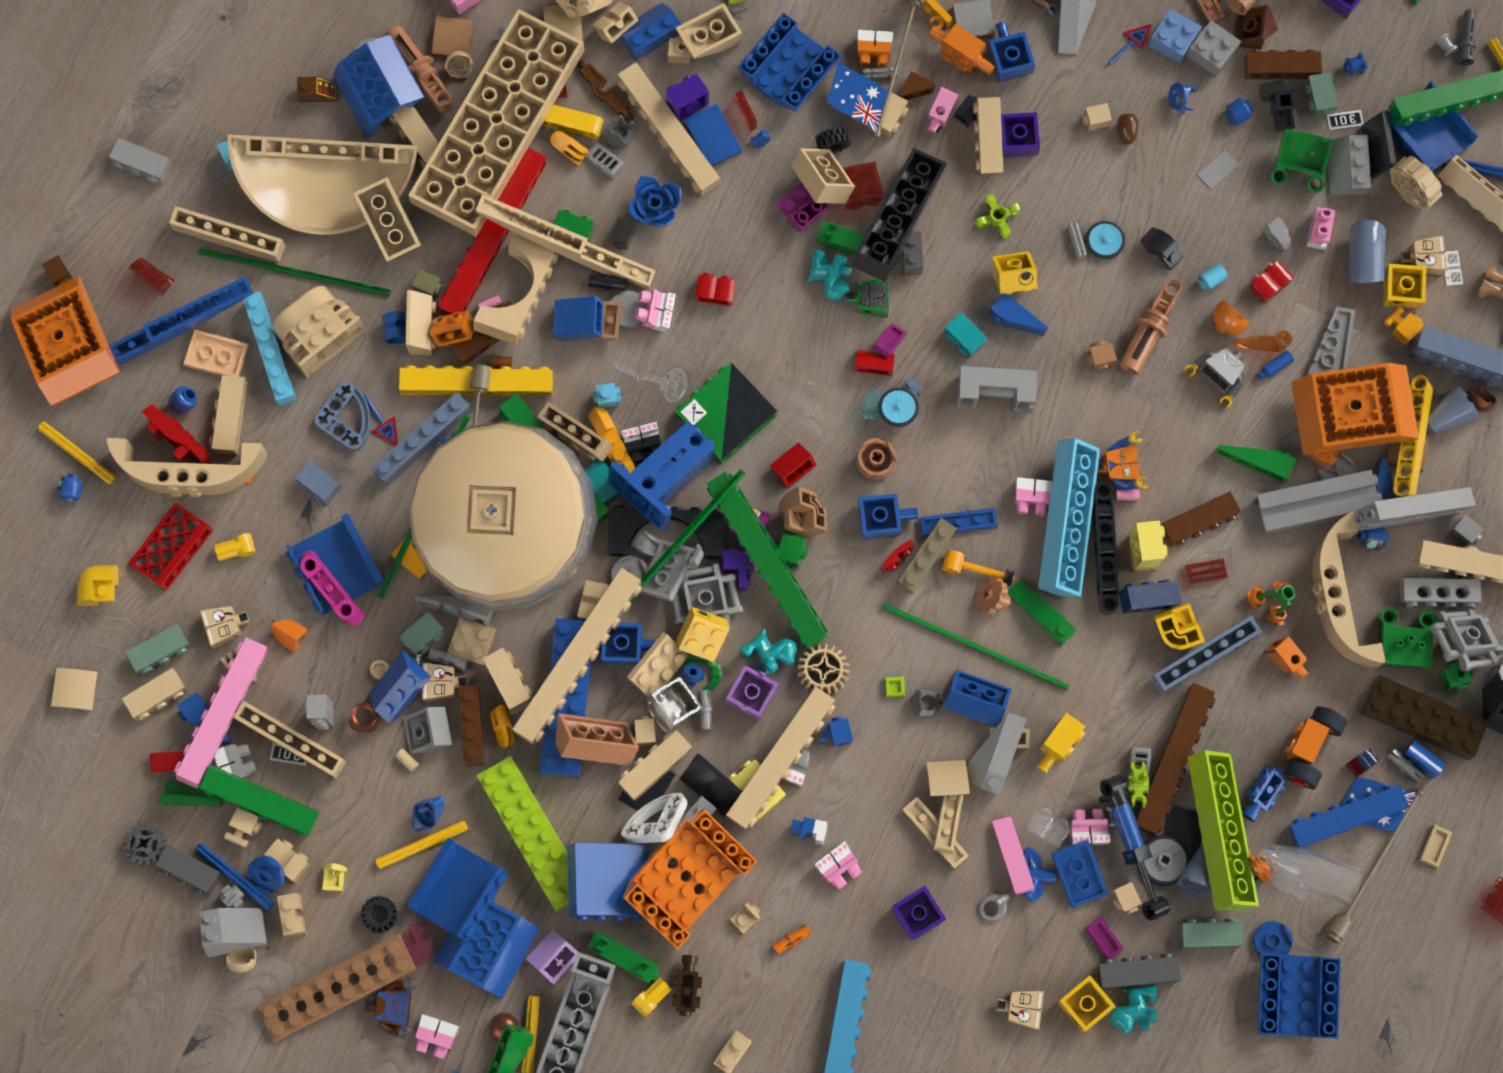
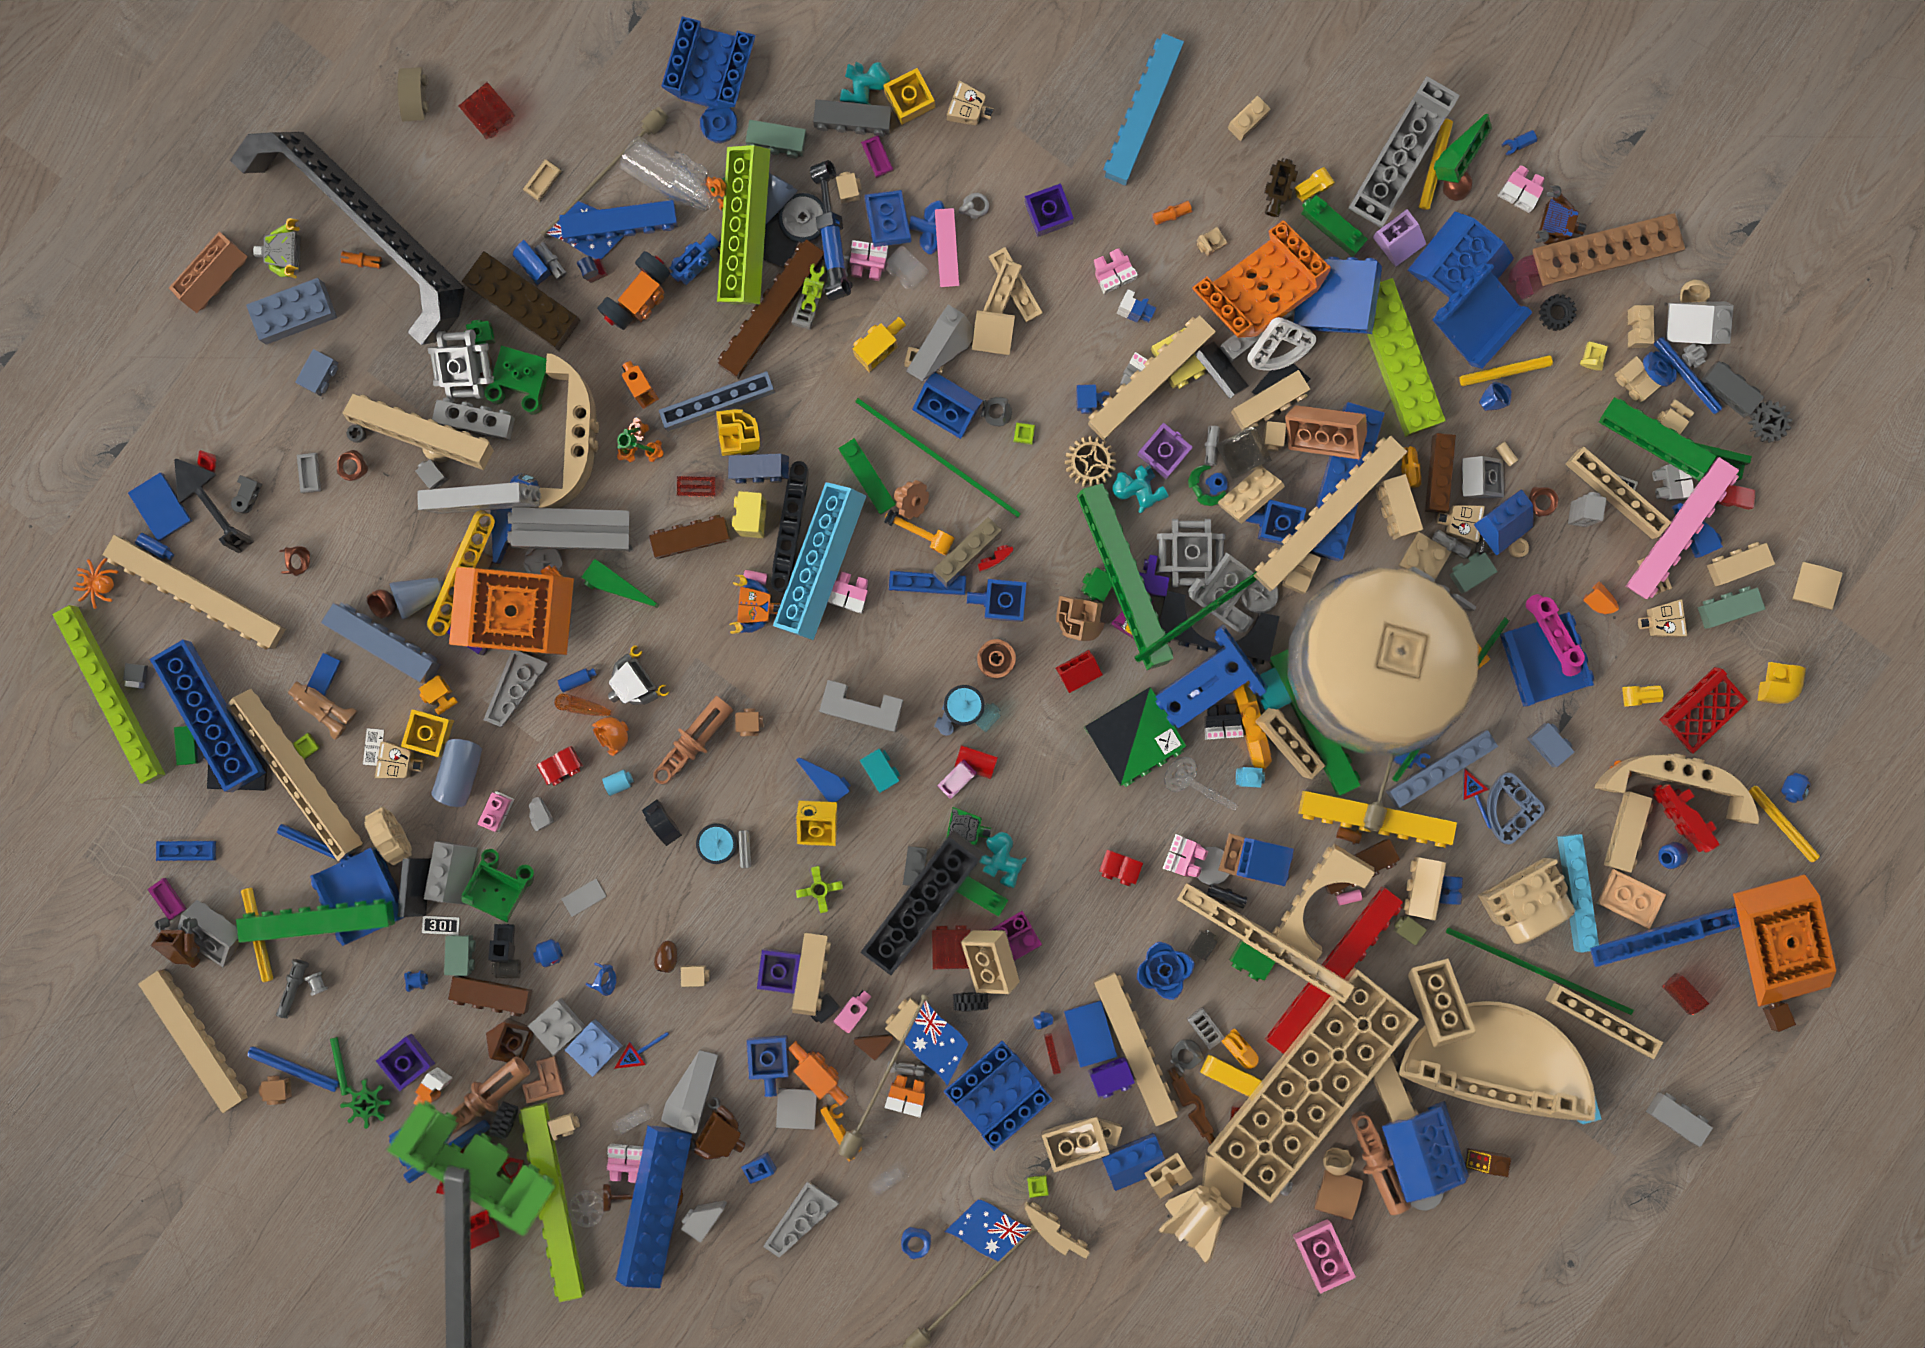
camera: 165 degrees left, 10 degrees up
orange brick [429,311,474,347] -> none
yellow brick [676,607,730,662] -> none

